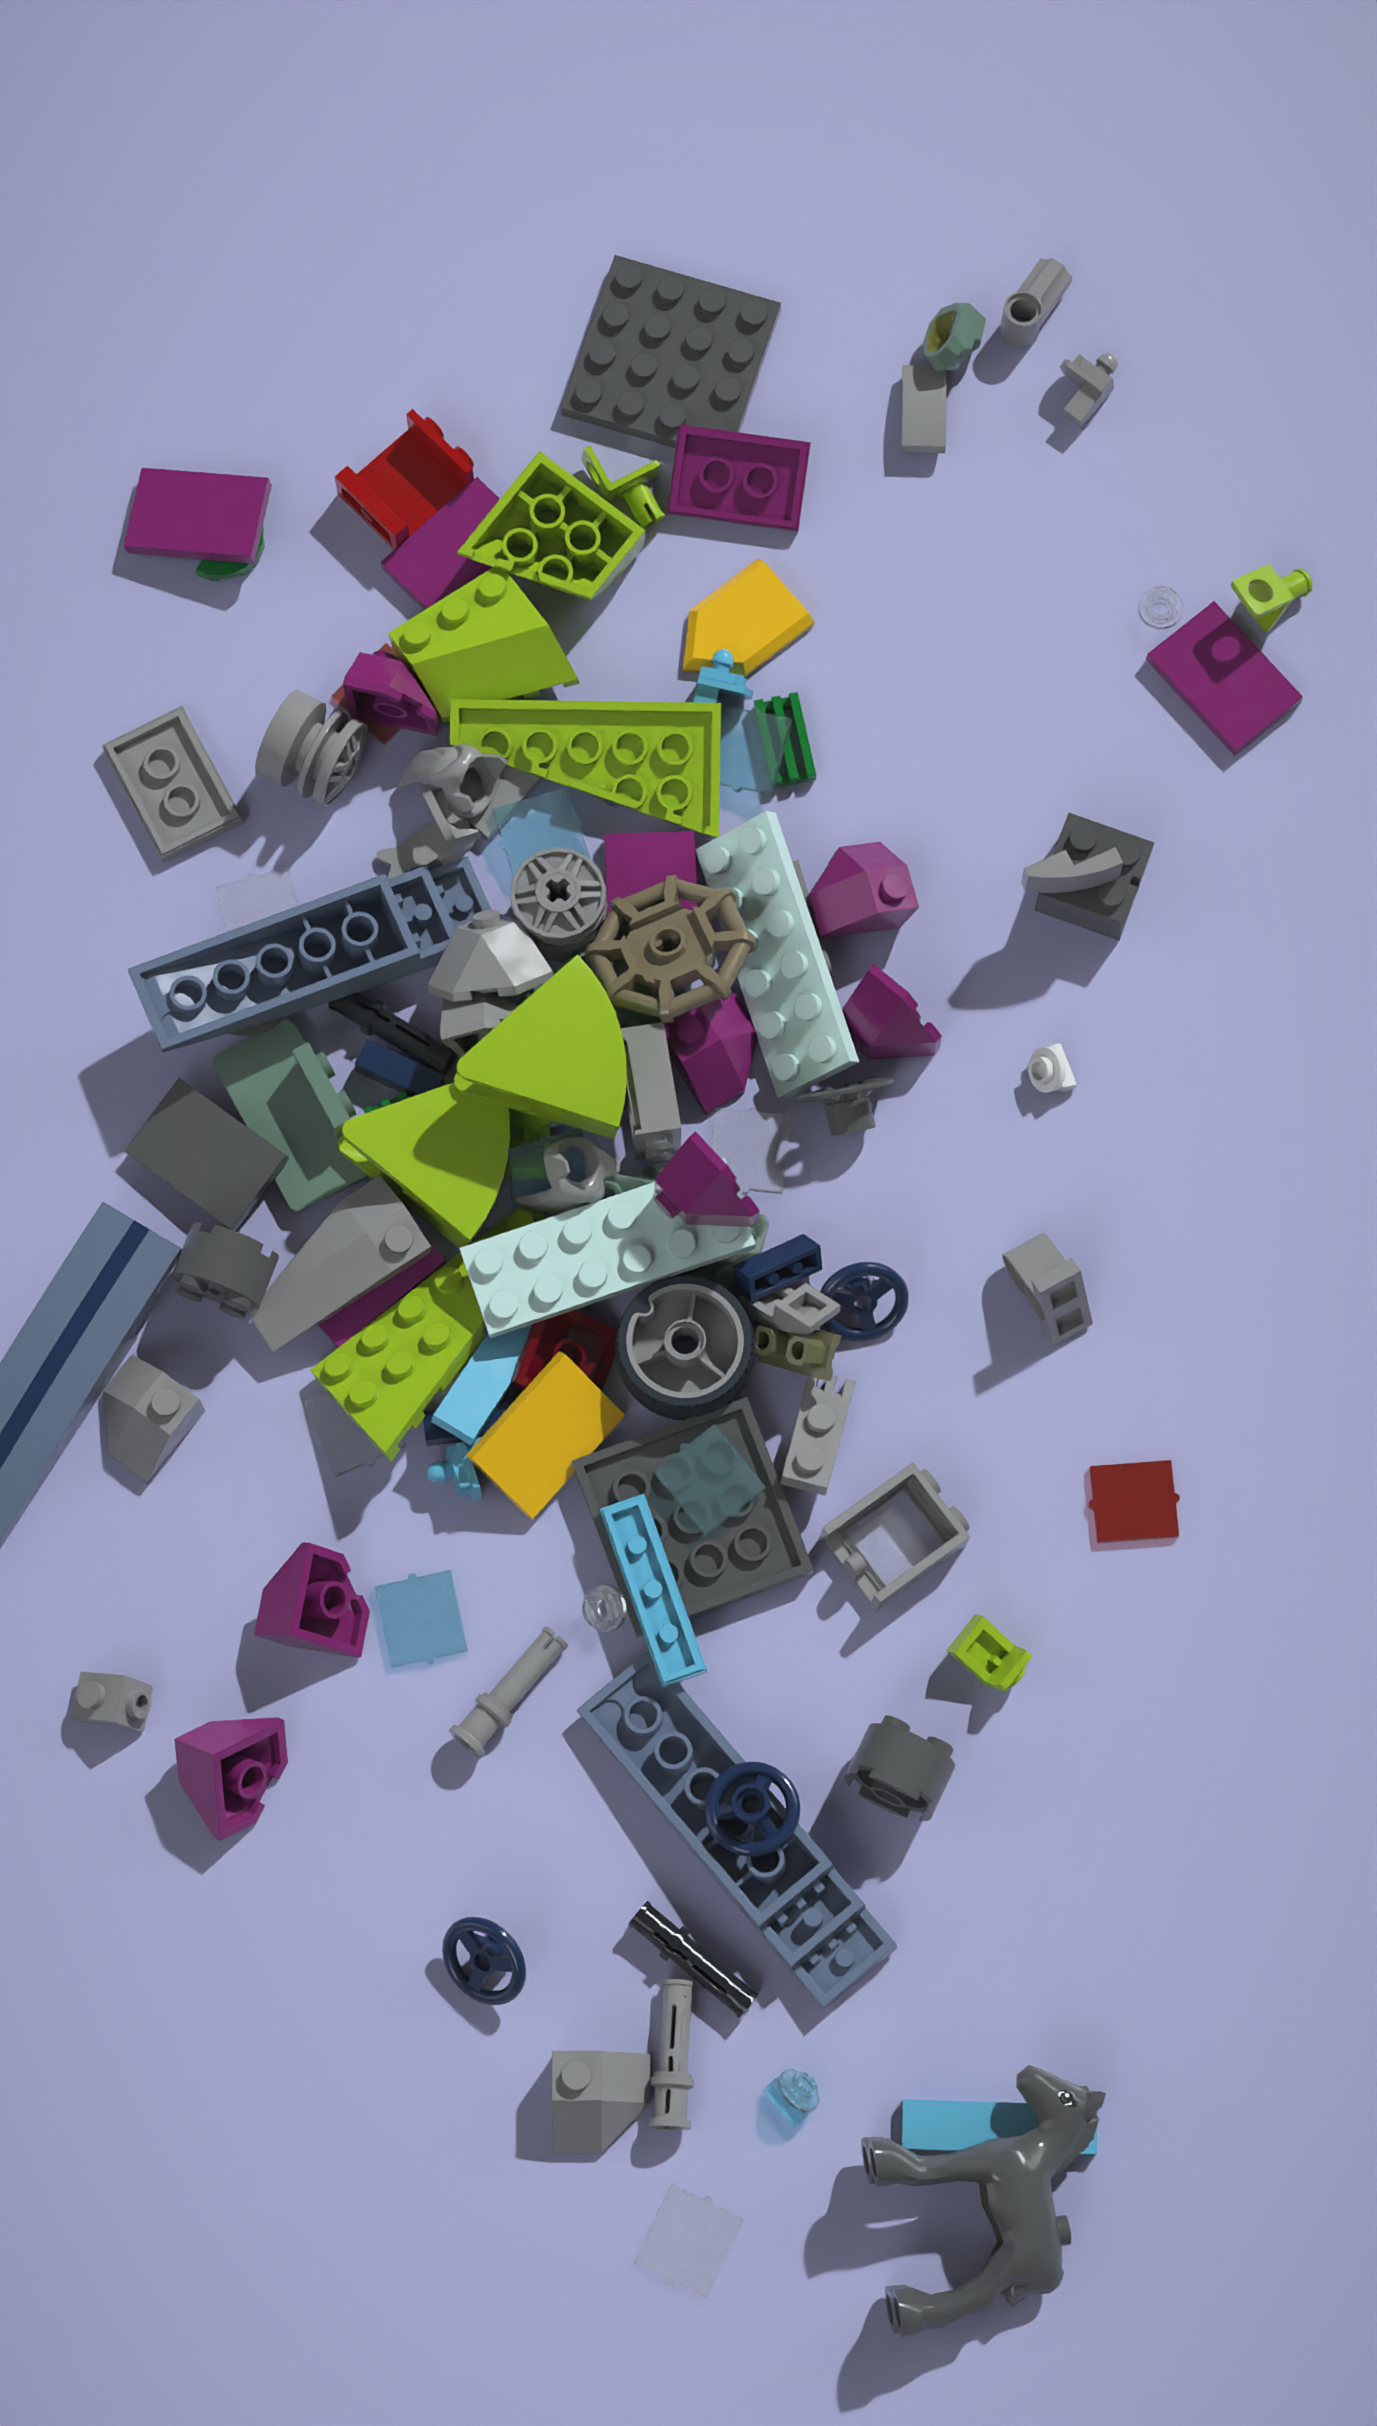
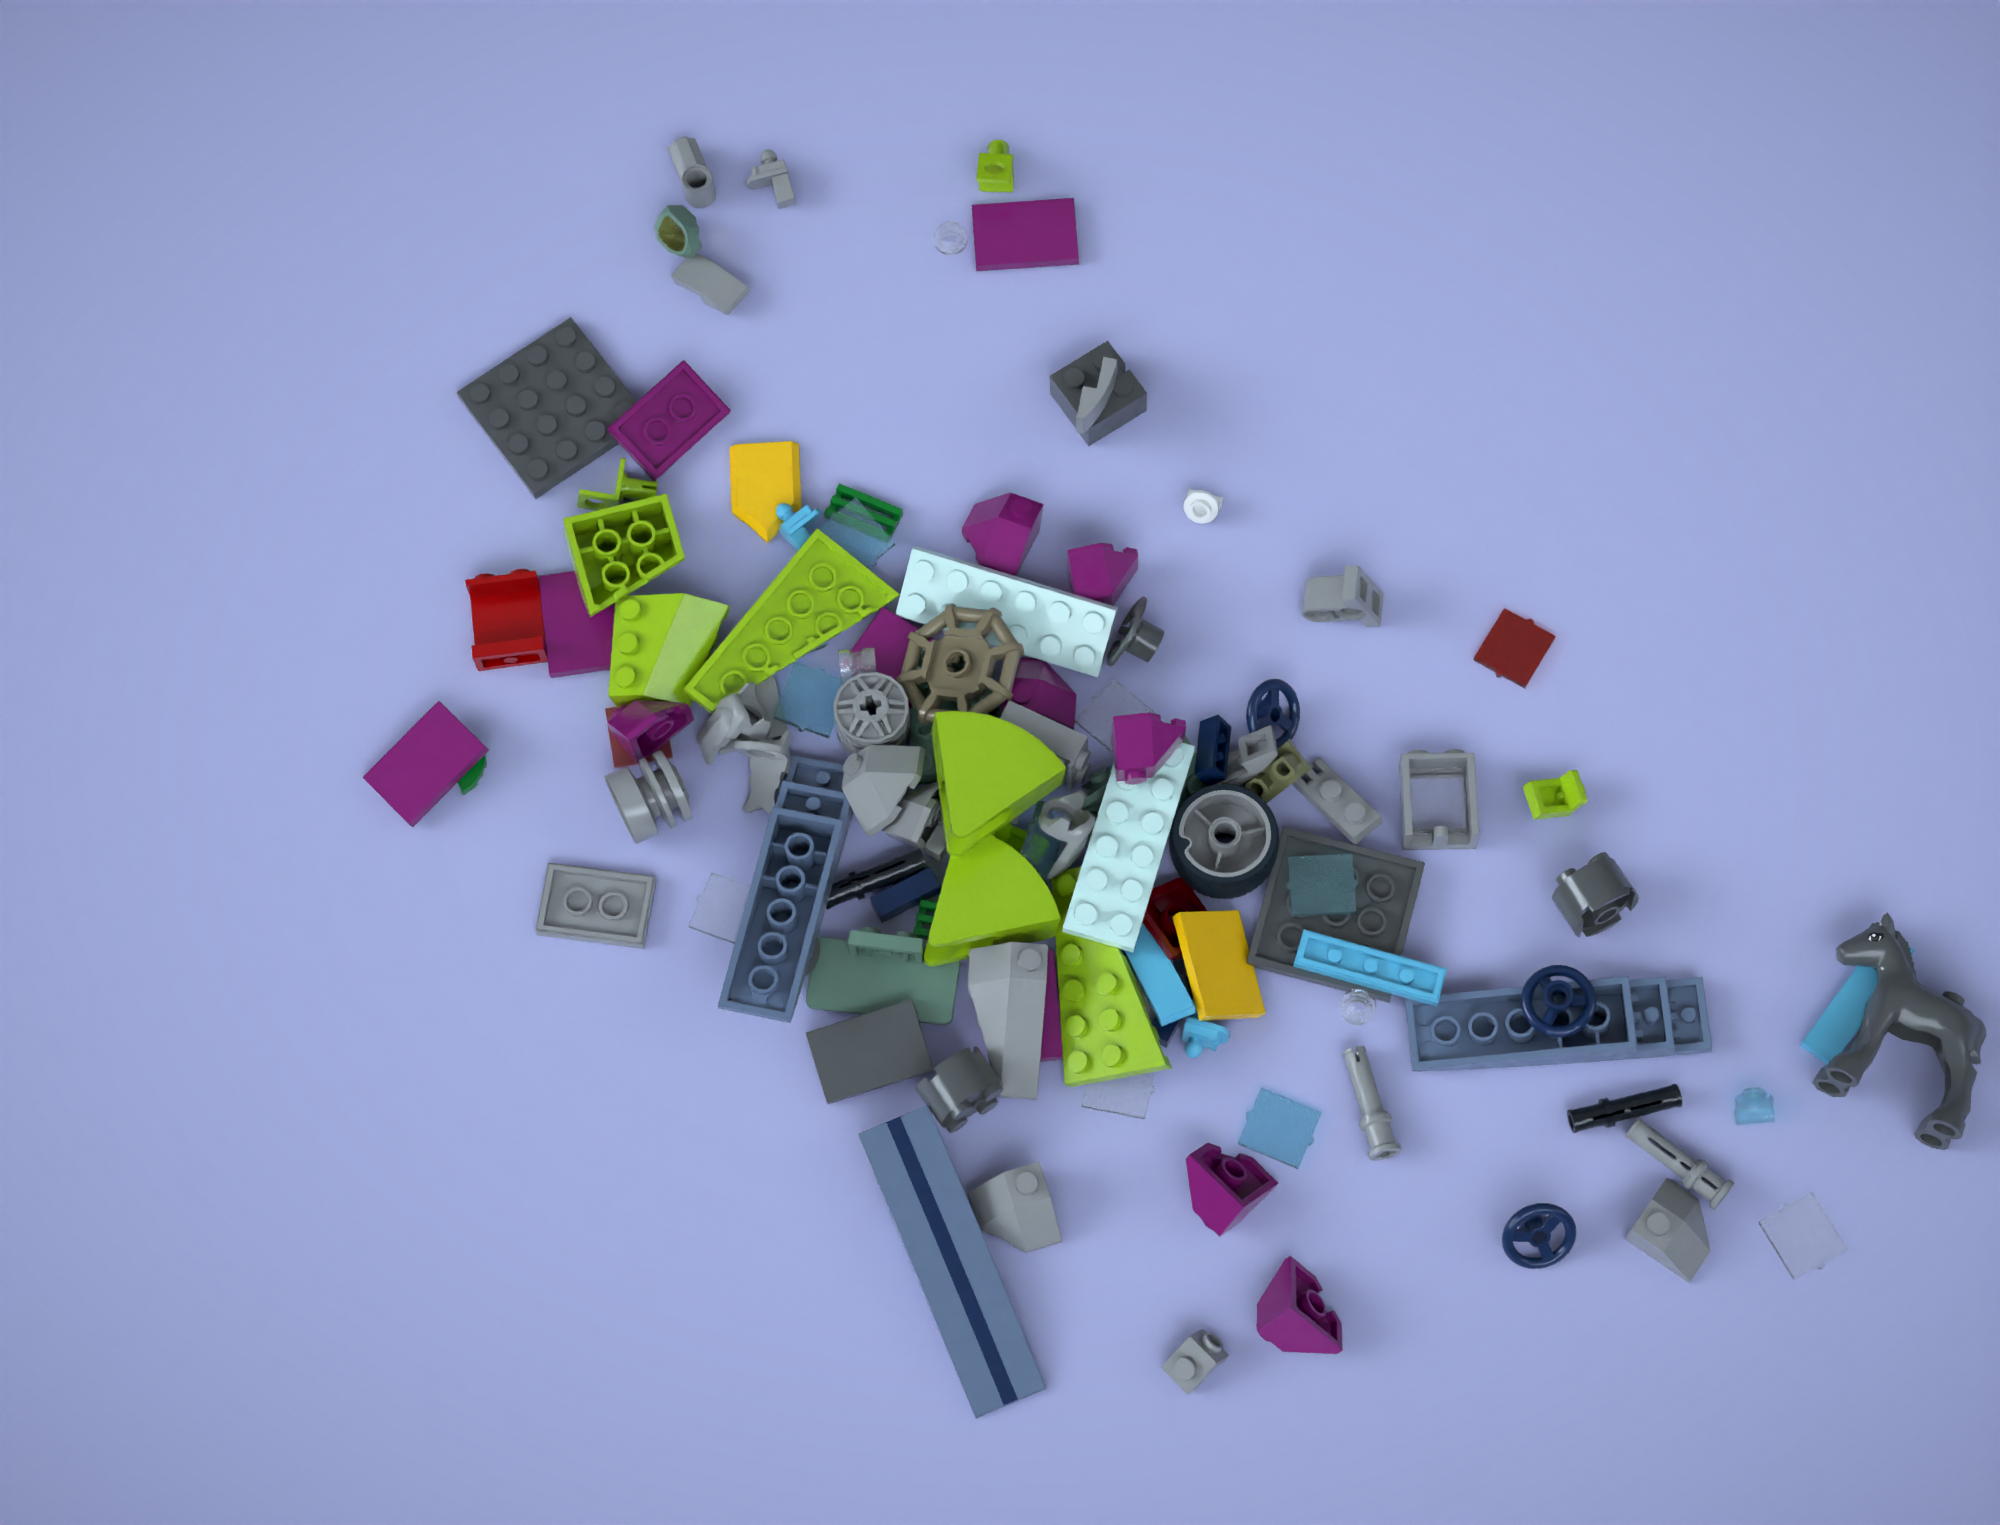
camera: 50 degrees left, 5 degrees down
none -> clear wheel [839,647,877,685]

